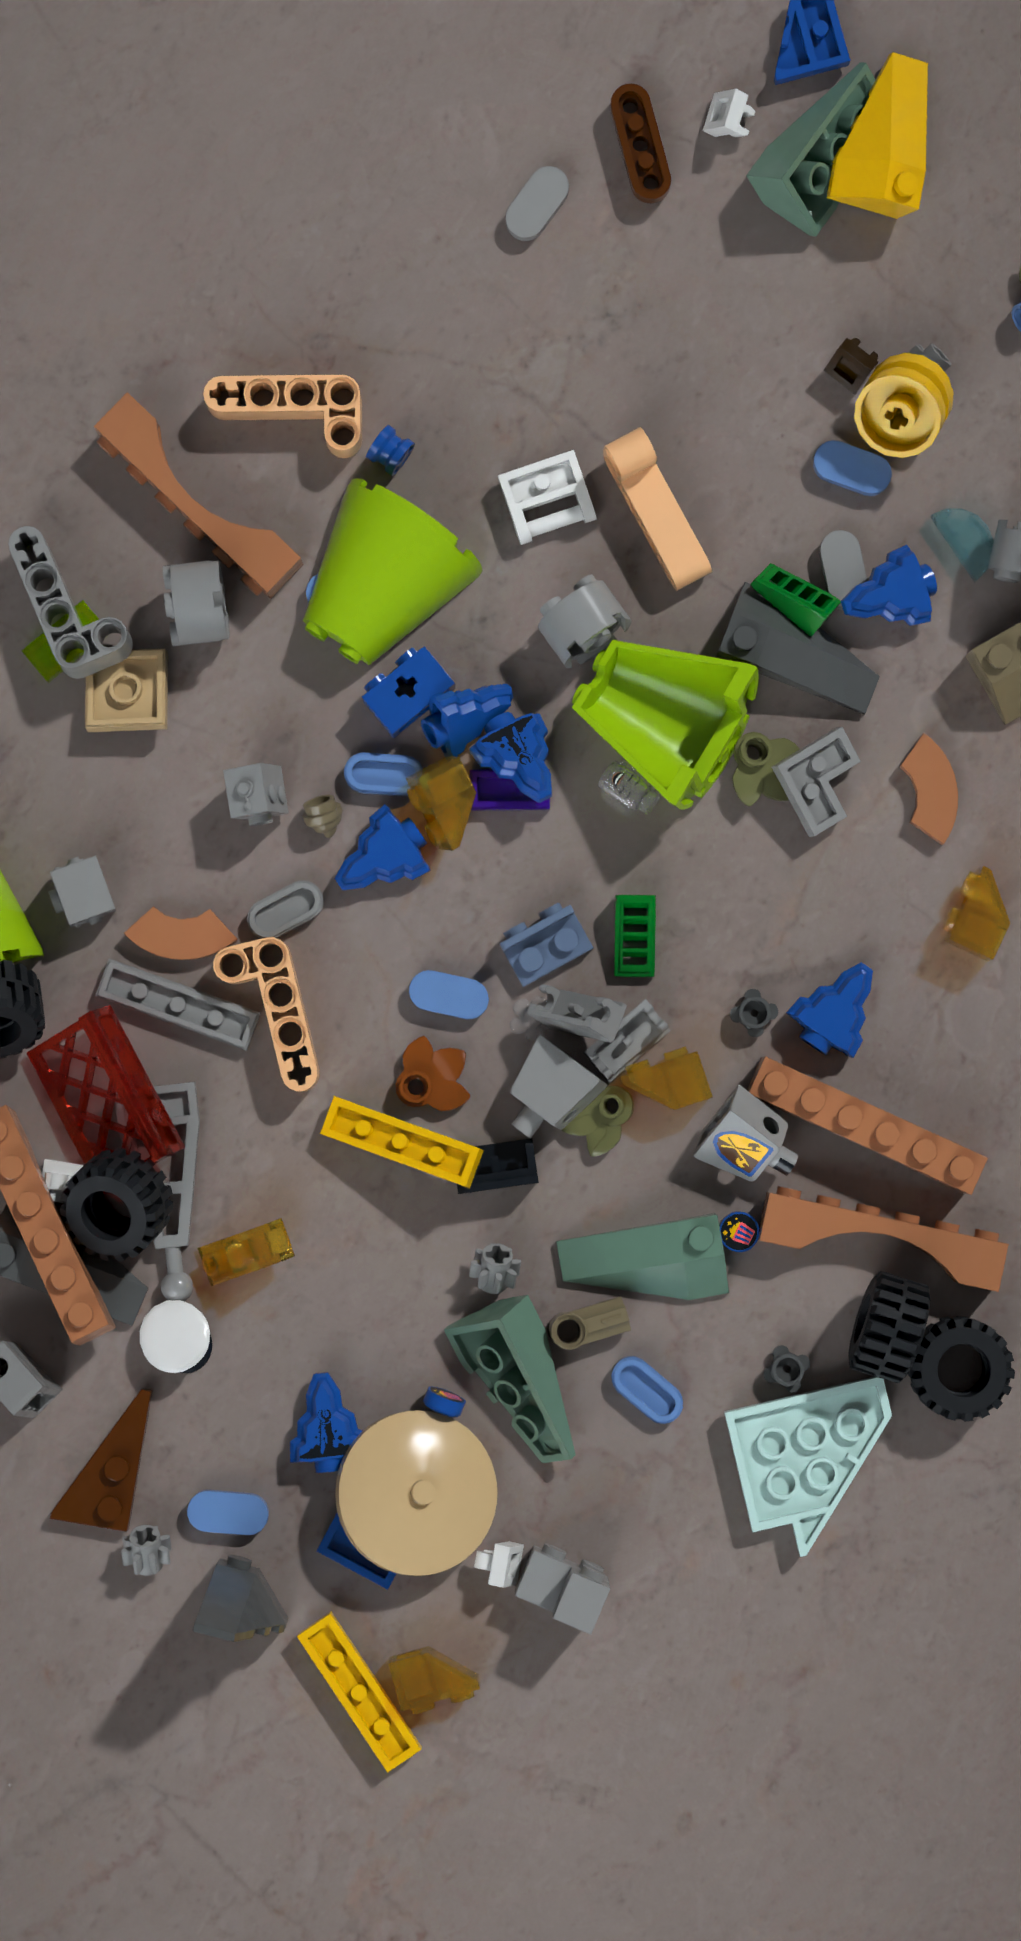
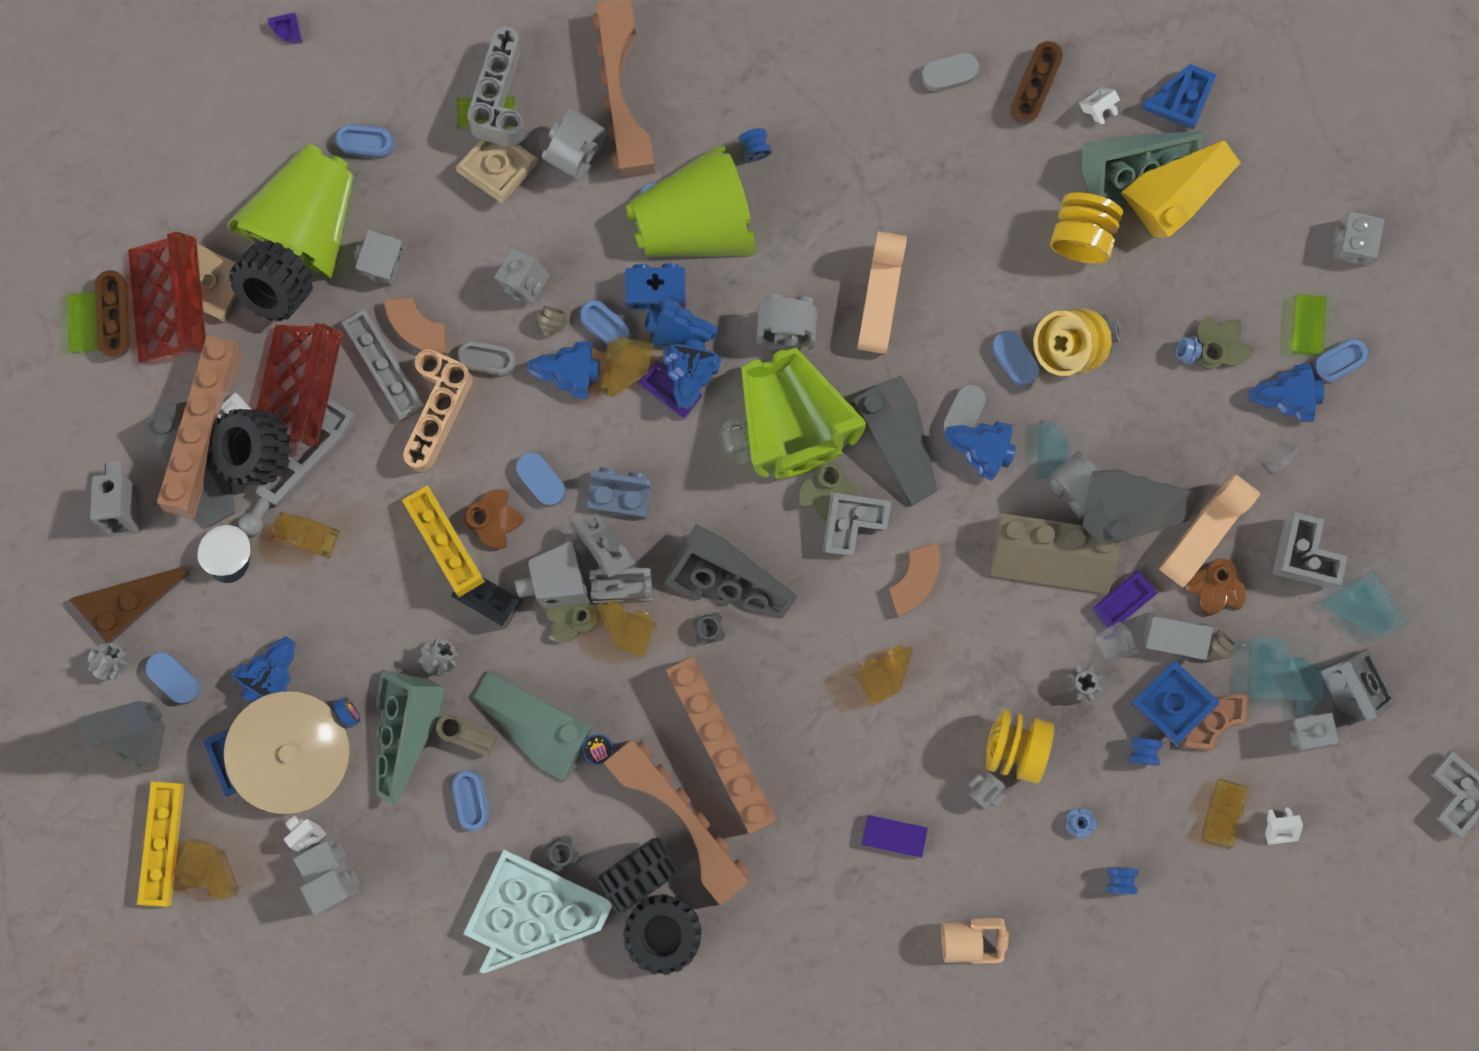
camera: 40 degrees right, 5 degrees down
light nougat beam [203,375,362,459] -> none
white plate [498,450,597,545] -> none
green slope [614,895,656,977] -> none
light grey torso [693,1085,798,1181] -> none
green slope [750,563,841,637] -> none
blue rock [786,962,873,1058] -> none
dark brown tile [824,338,878,394] -> none
none -> dark grey wedge [664,524,797,618]
none -> yellow wheel [1049,192,1123,264]

